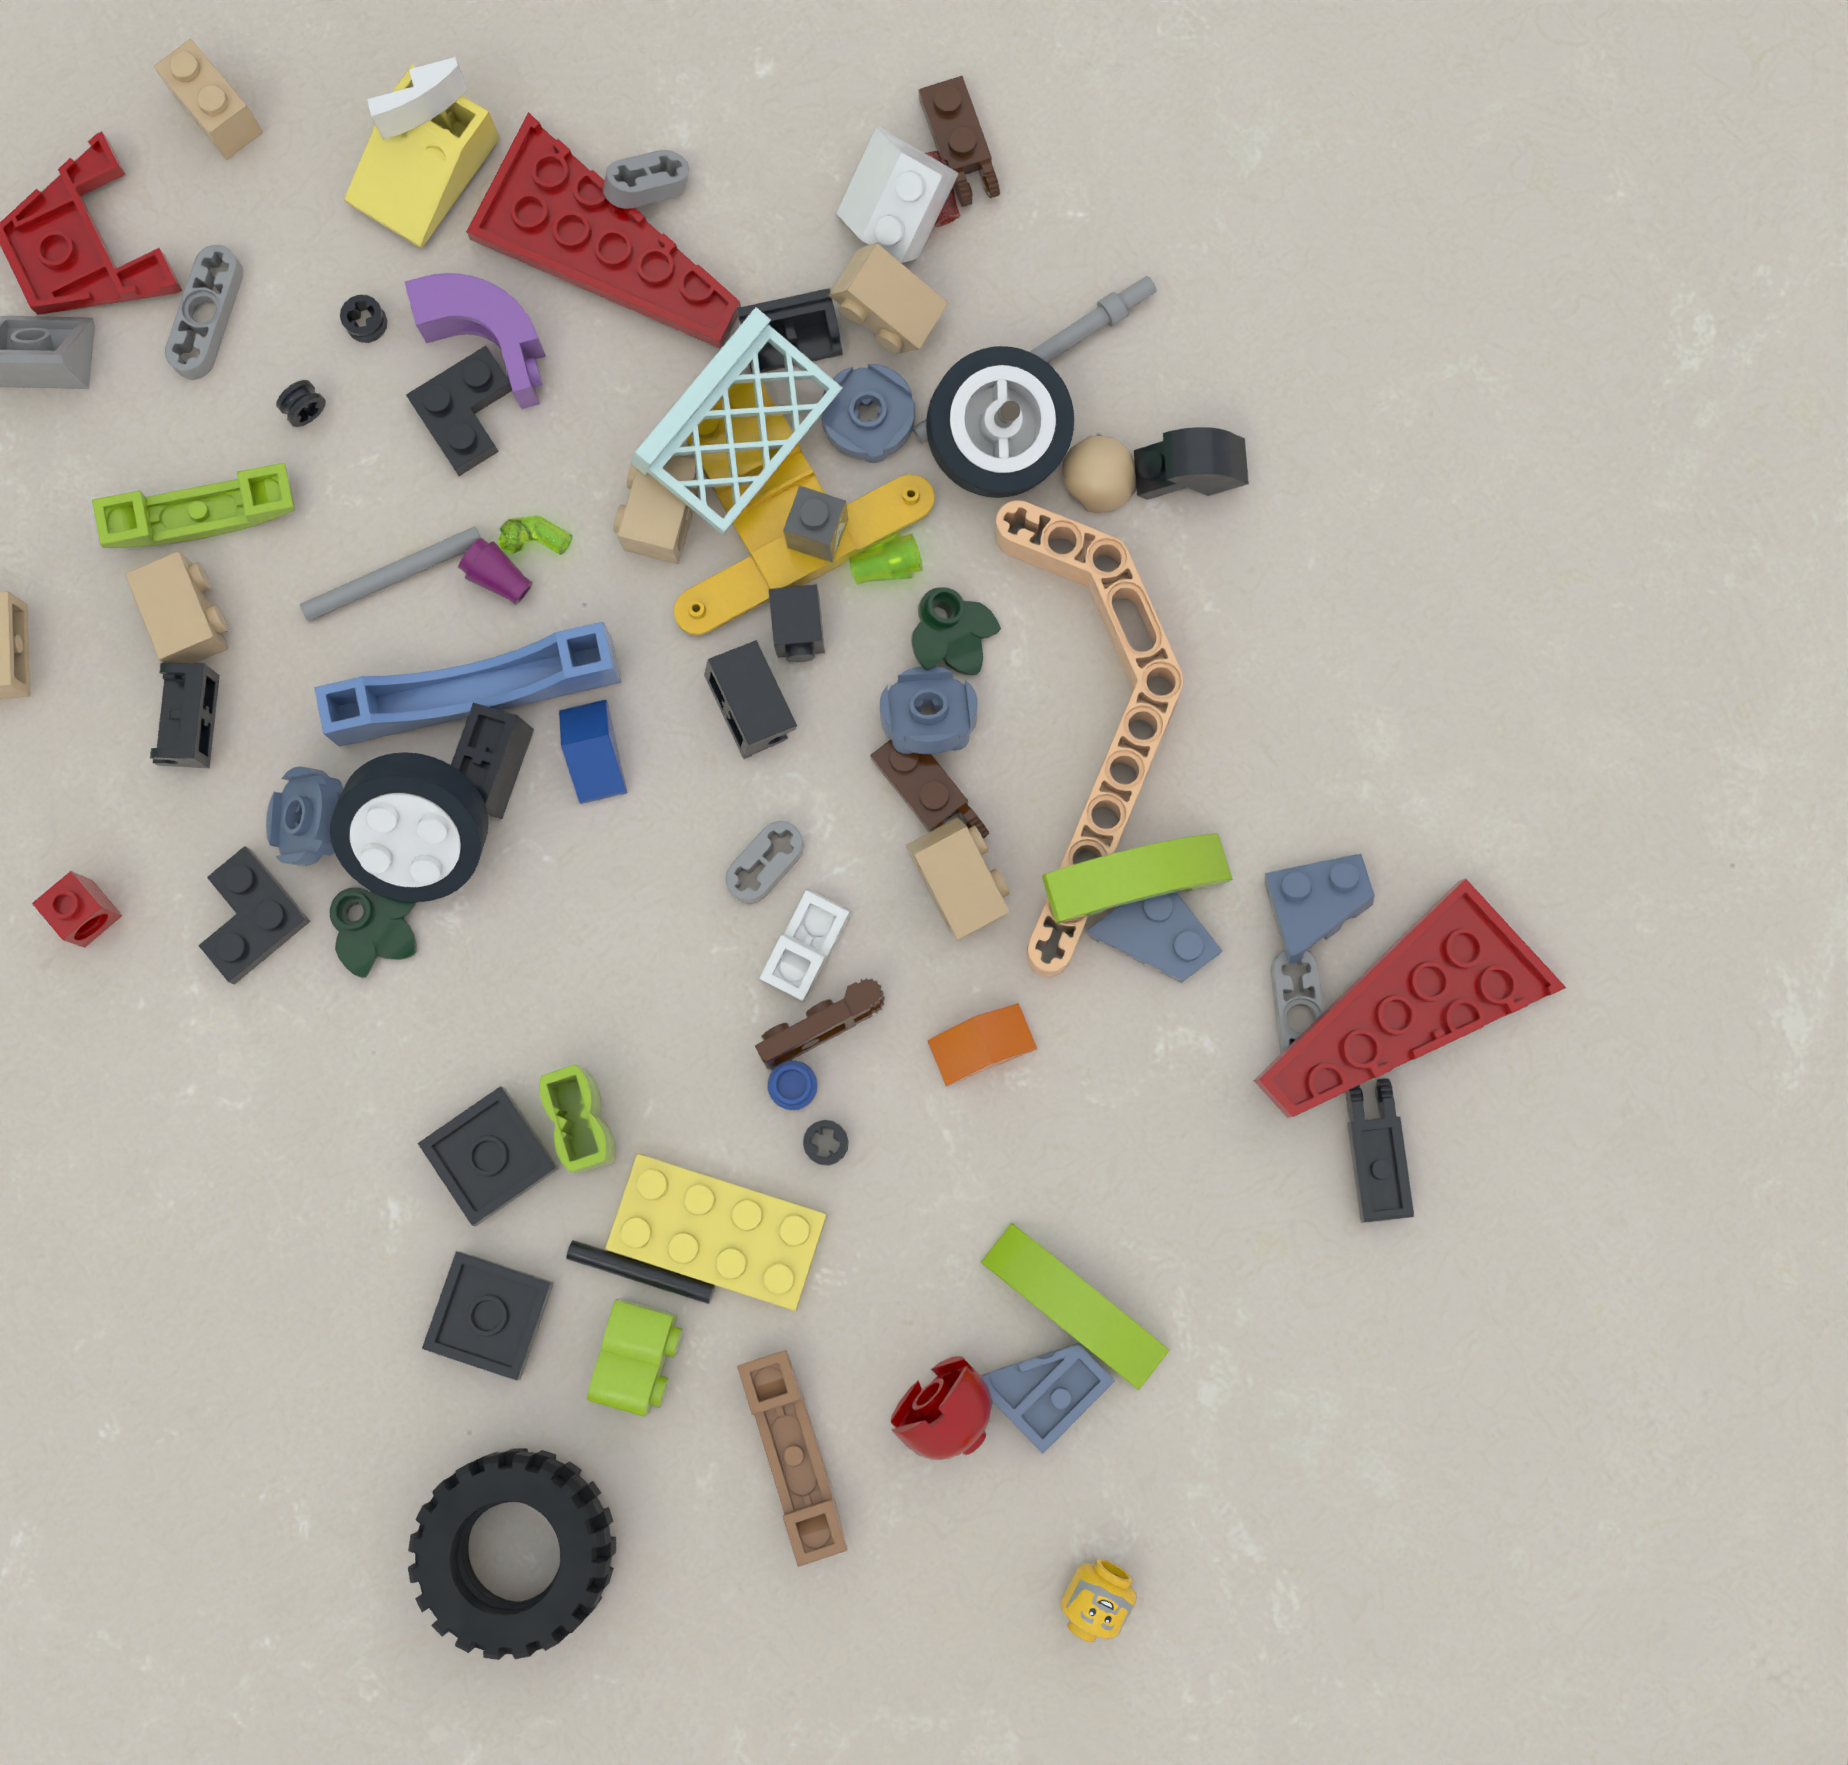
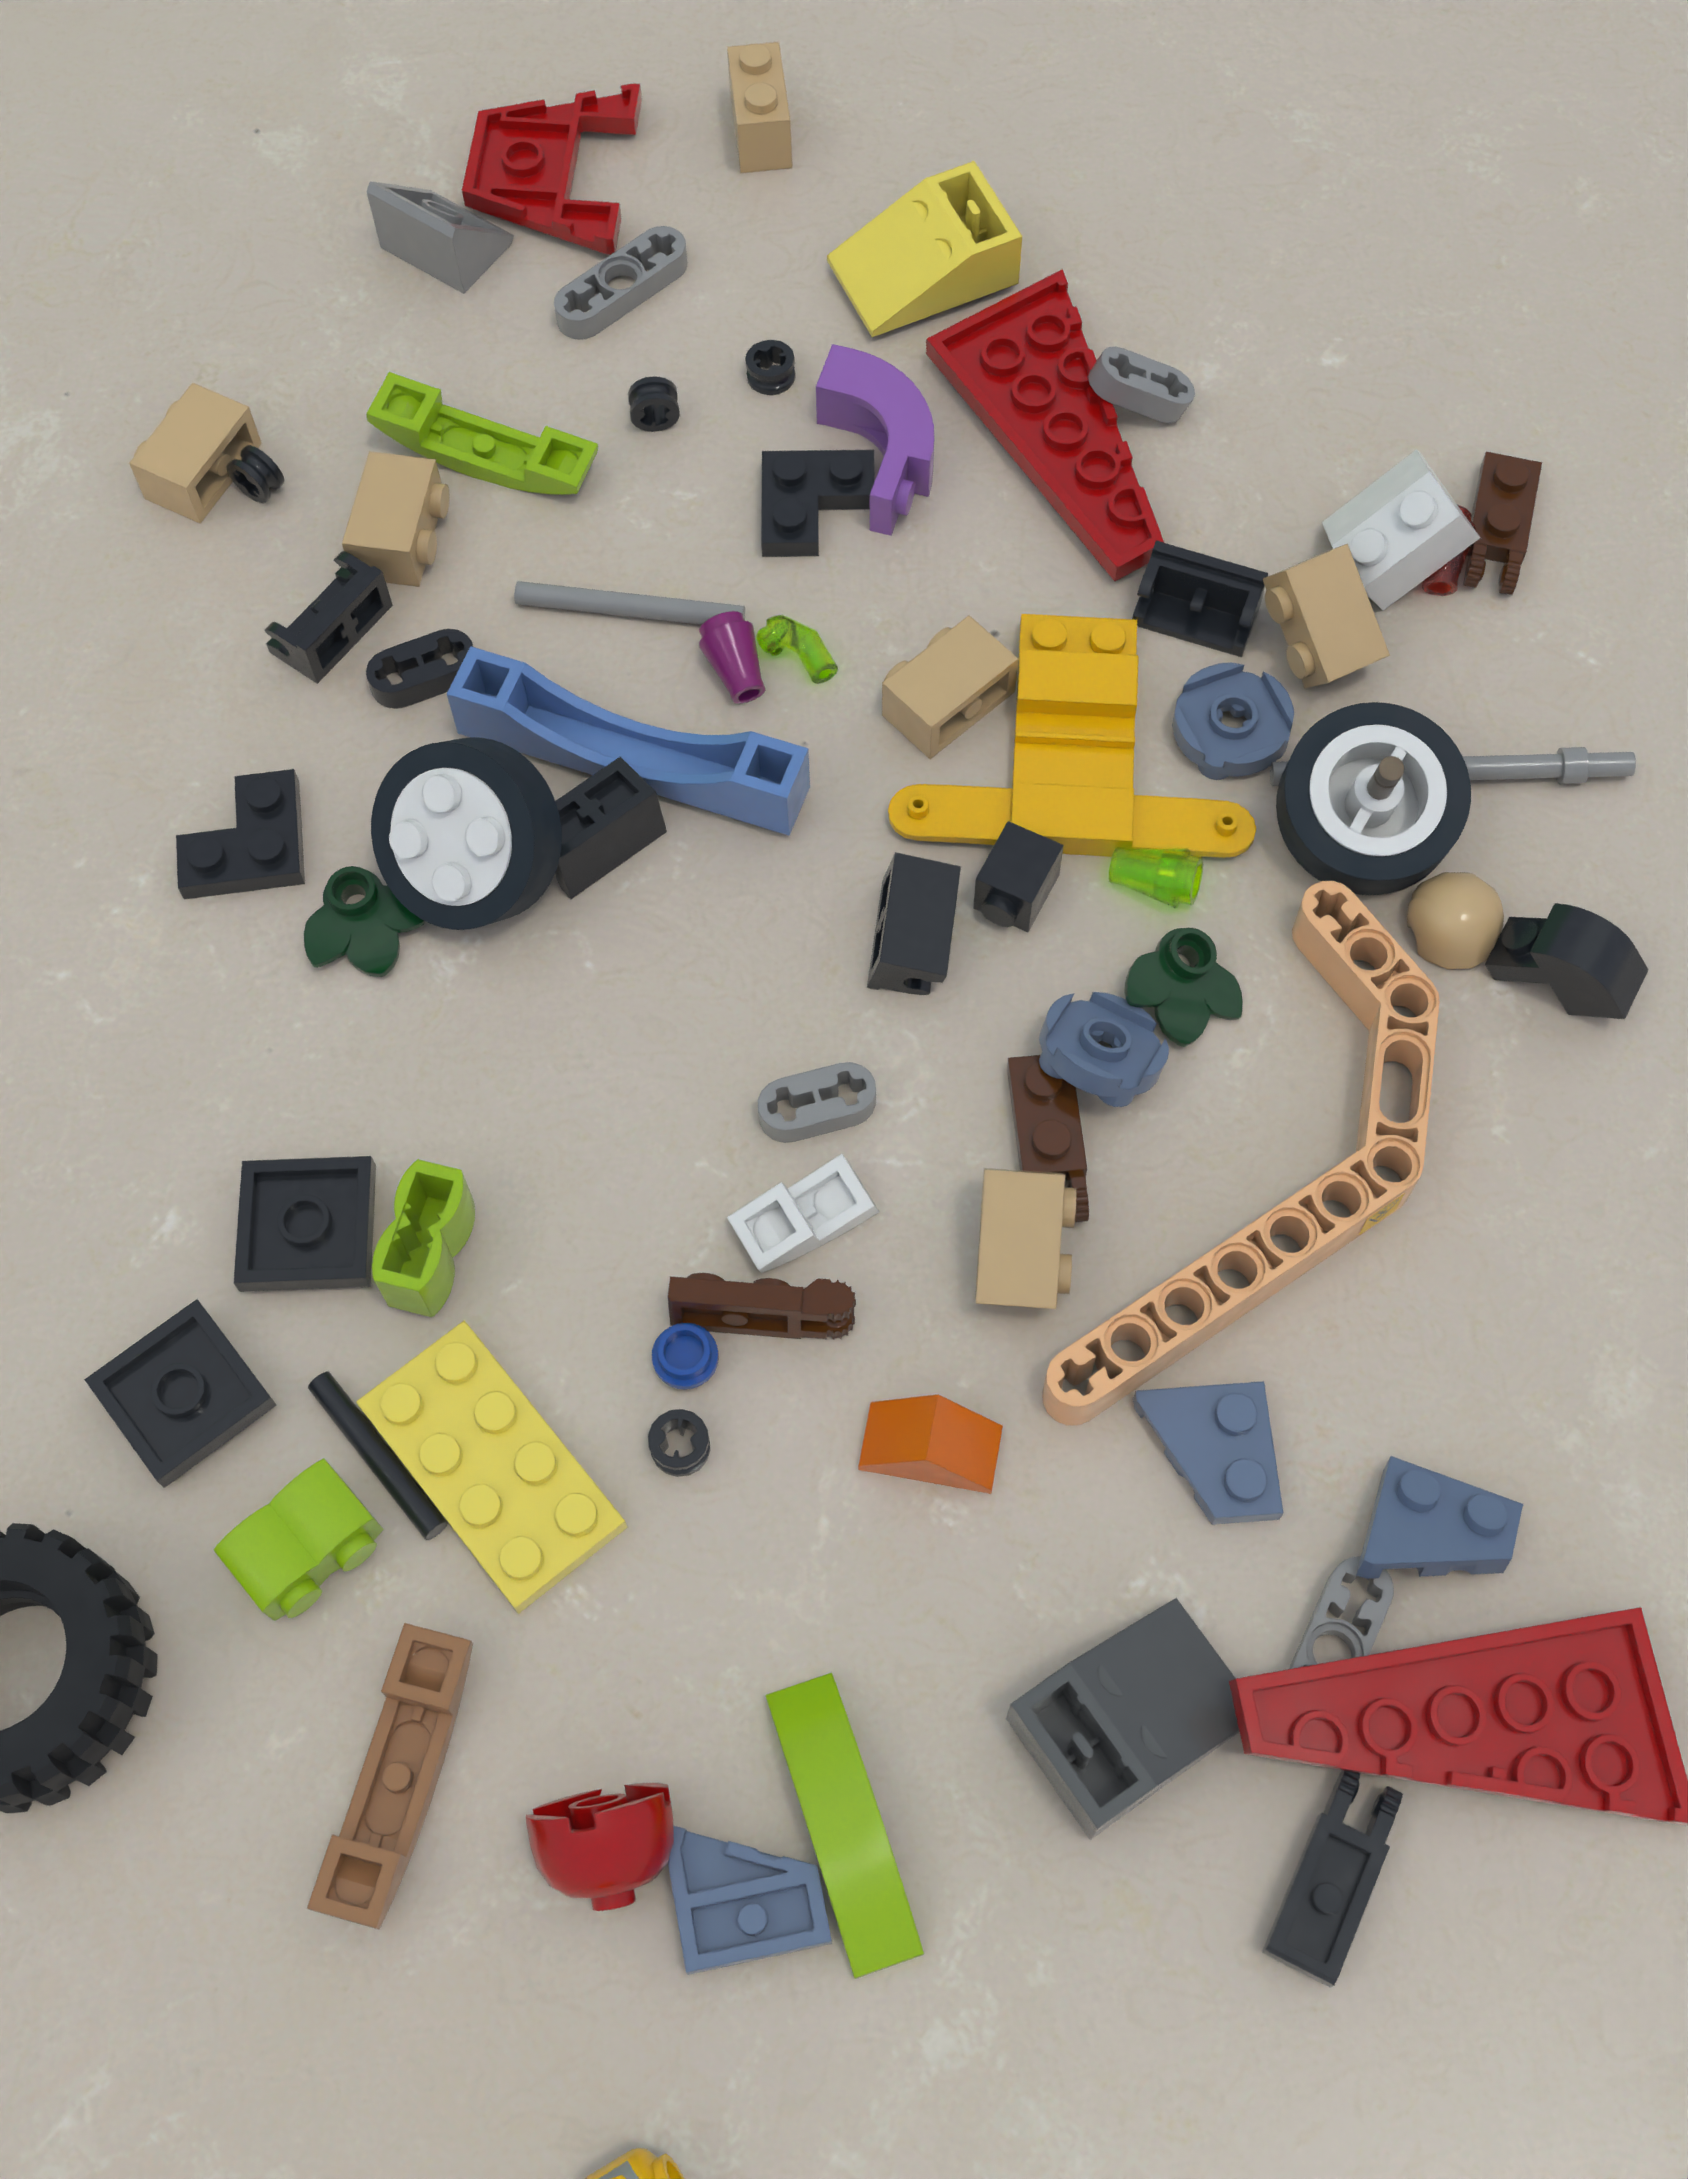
camera: 30 degrees right, 15 degrees down
red brick [32,871,123,948] -> none
sand blue plate [266,766,343,866] -> none
white slope [367,57,468,140] -> none
blue slope [559,700,628,804] -> none
light aqua fence [630,307,843,535] -> none
dark grey brick [783,486,848,563] -> none
lime slope [1042,833,1233,924] -> none
none -> black bush [226,445,285,503]
none -> black beam [366,629,474,709]
none -> dark grey slope [1006,1598,1240,1840]

